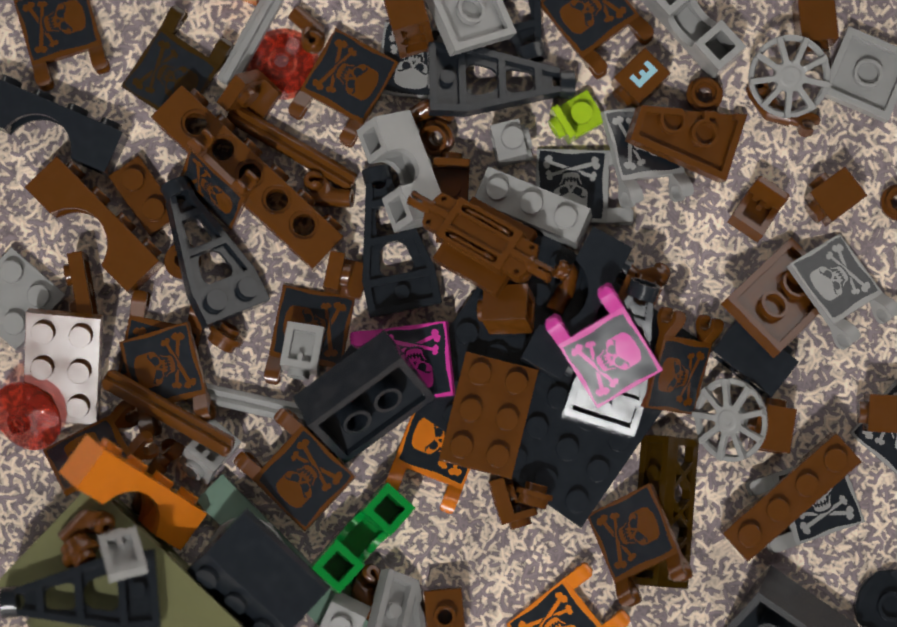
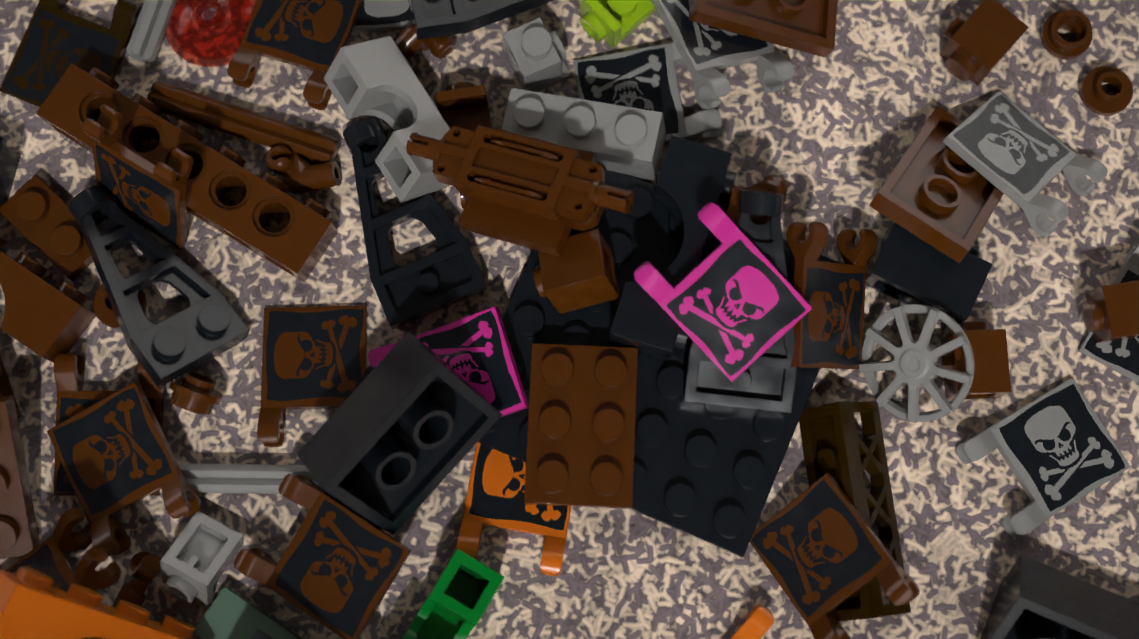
camera: 10 degrees left, 5 degrees down
reddish brown axle [102,369,235,457] -> none
reddish brown bracket [217,69,282,119] -> none
light grey bracket [280,321,325,380] -> none
reddish brown bracket [323,250,364,300] -> none
reddish brown plate [420,120,455,157] -> none
reddish brown bracket [488,478,538,530] -> none
reddish brown plate [516,481,553,510] -> none
reddish brown arm [546,259,579,316] -> none
reddish brown arch [719,432,862,562] -> none
reddish brown bracket [727,176,790,243] -> none

